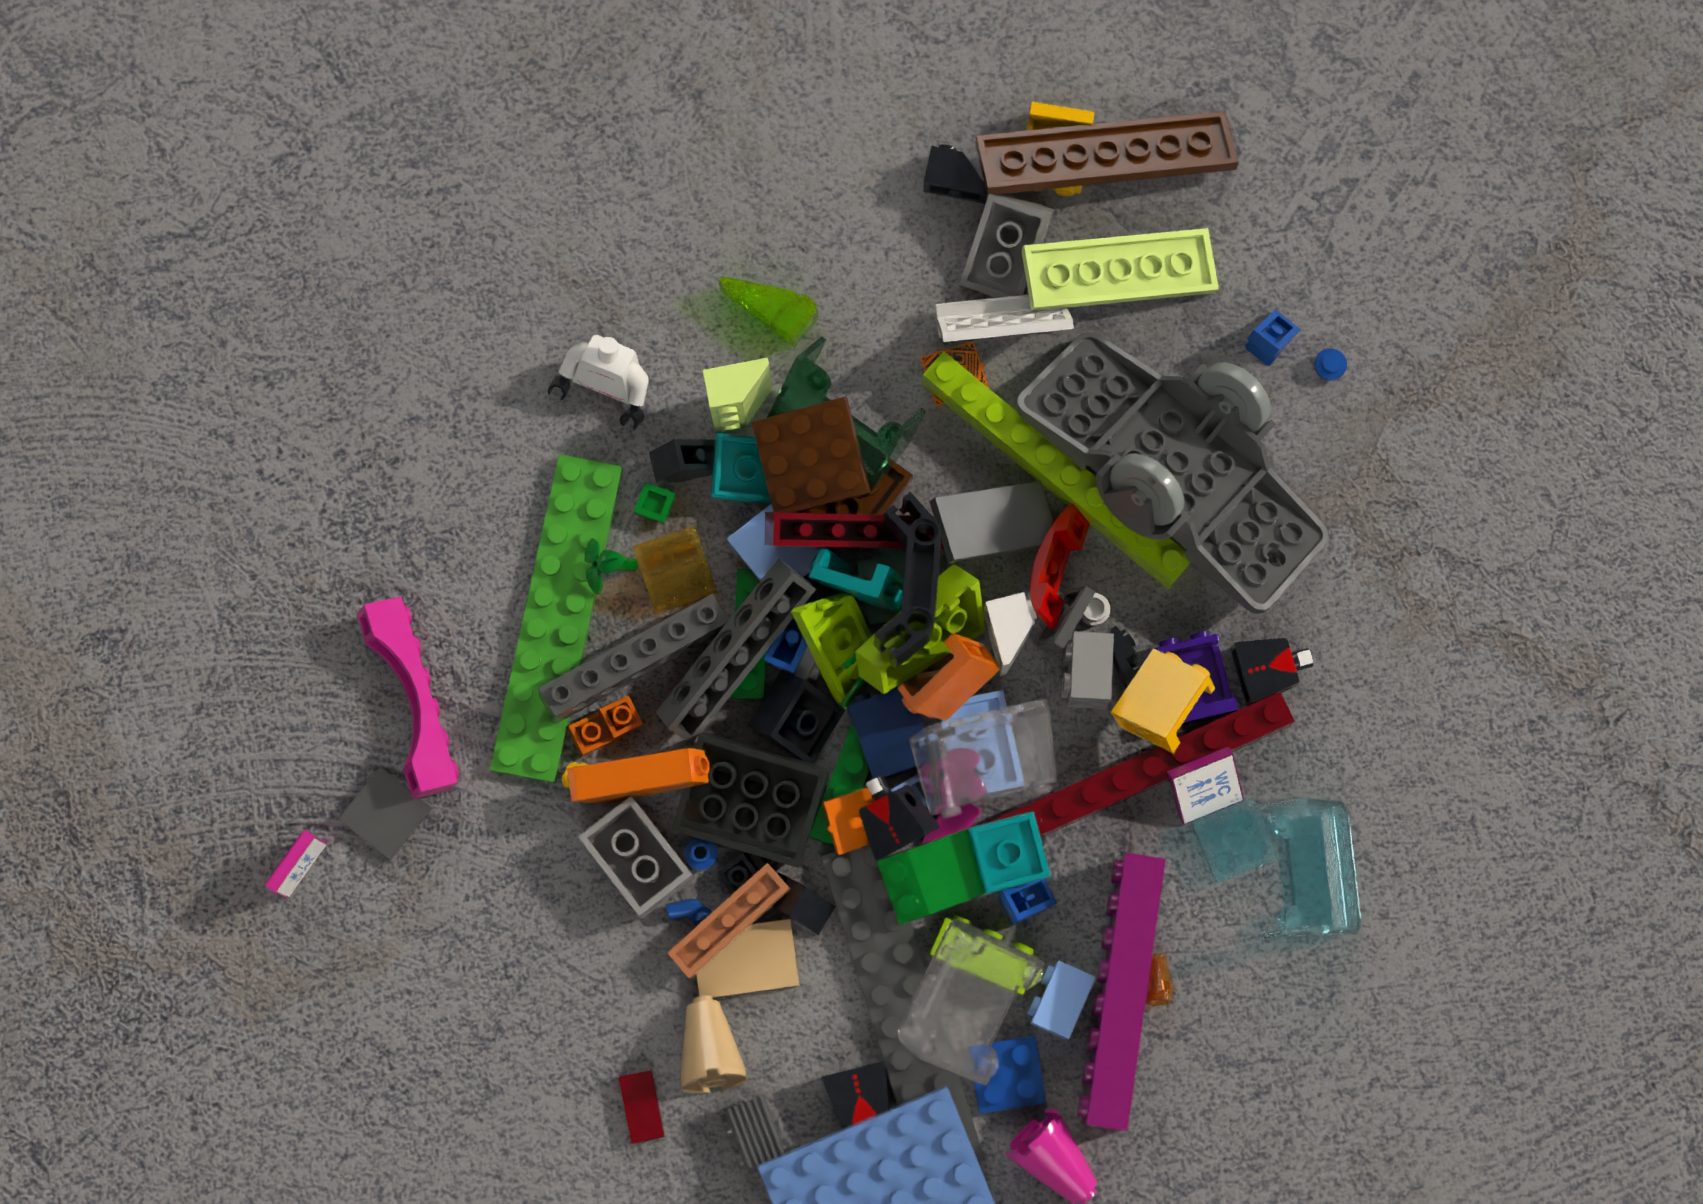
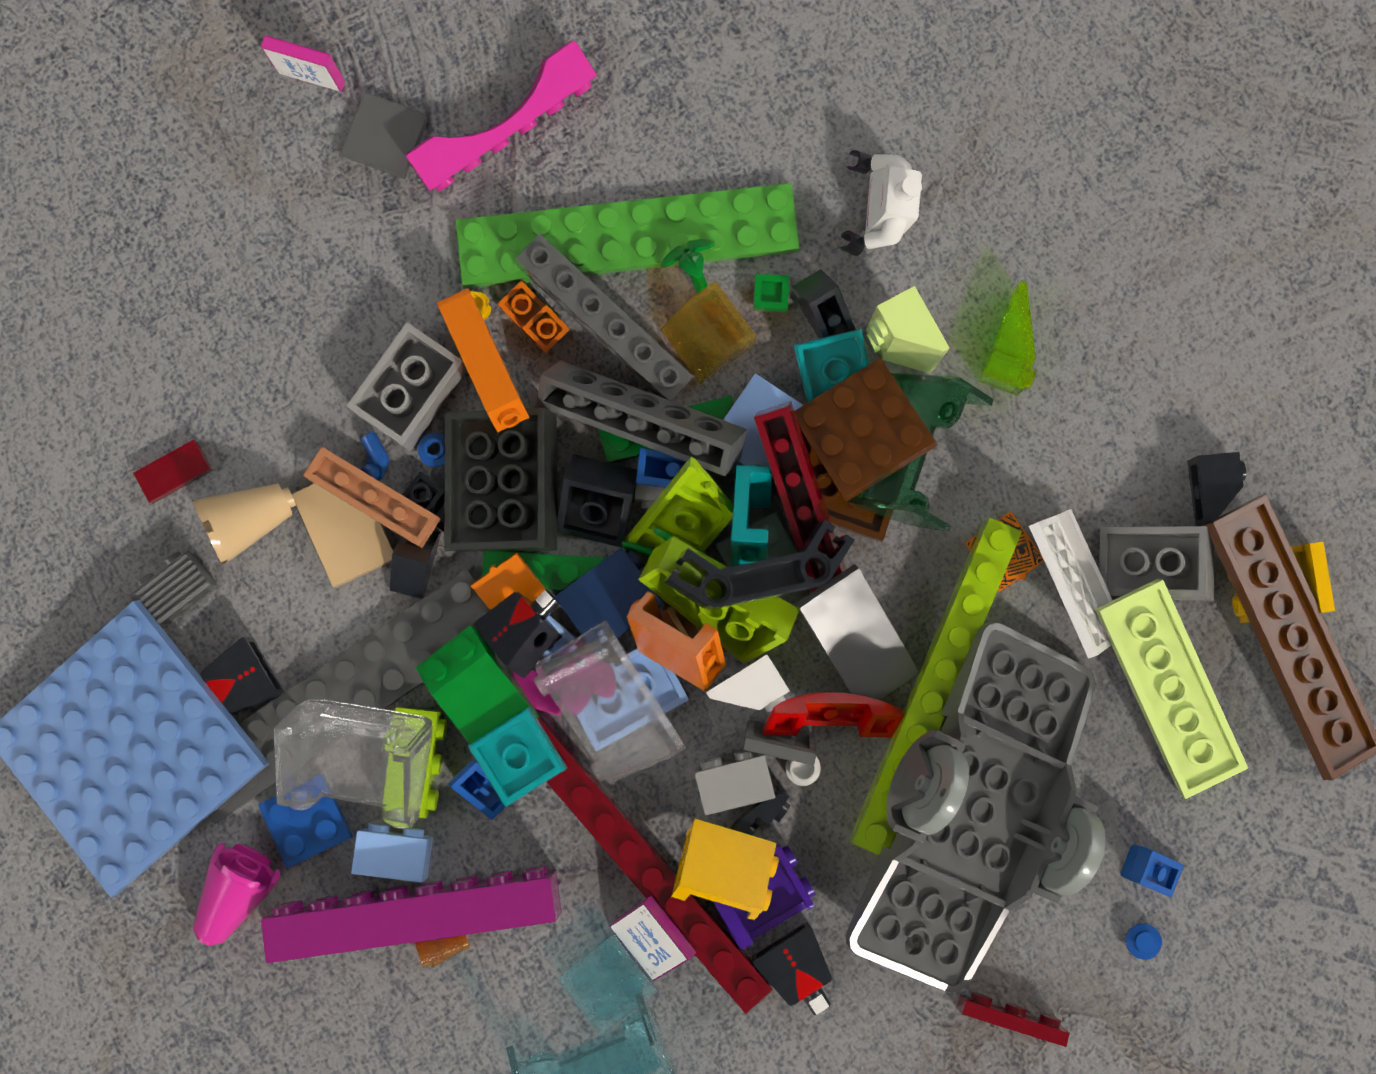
camera: 75 degrees right, 5 degrees up
none -> dark red plate [956,992,1070,1047]

